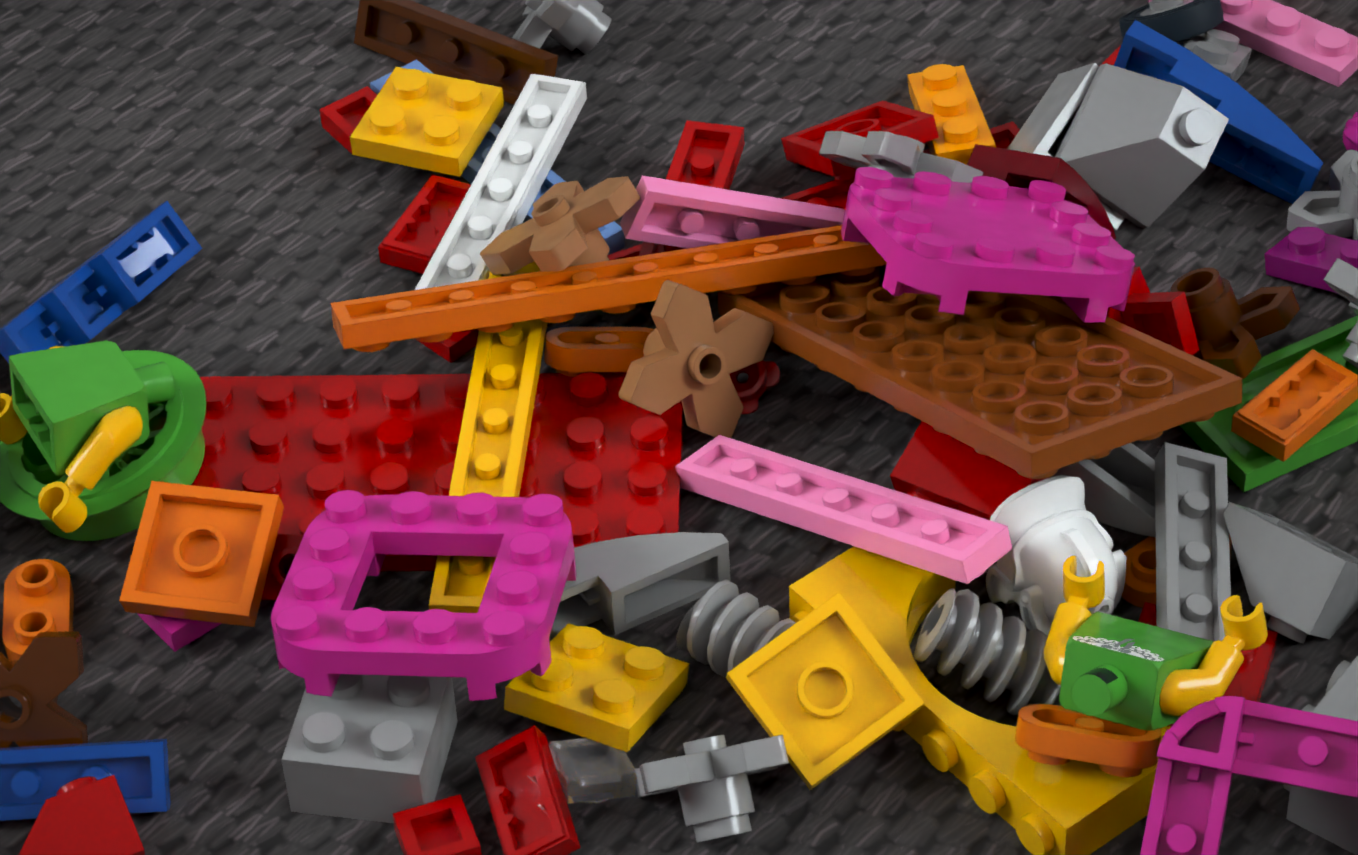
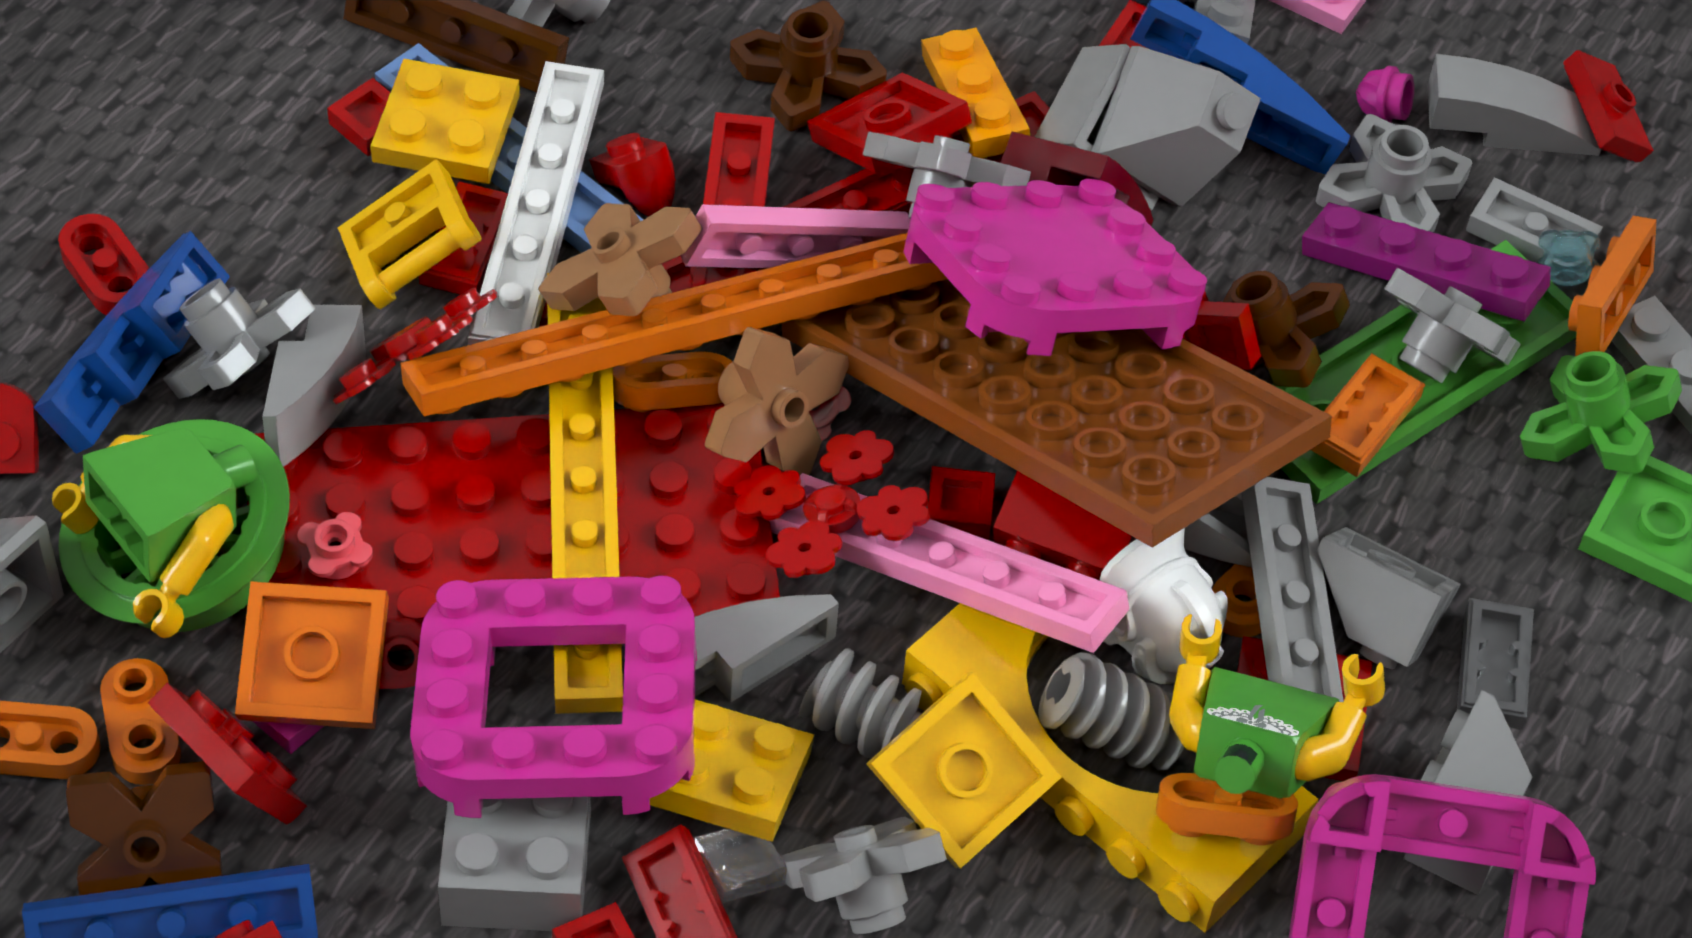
camera: 15 degrees left, 10 degrees up
none -> red plate [58,214,149,315]
none -> red plate [148,683,307,825]
none -> light grey plant [163,278,316,399]
none -> light grey slope [262,305,366,467]
none -> coral plate [297,512,373,579]
none -> red plant [332,287,498,405]
none -> yellow plate [337,159,482,310]
none -> red plate [589,133,676,217]
none -> reddish brown plant [730,0,887,131]
none -> red plant [734,430,930,578]
none -> red plate [927,466,996,540]

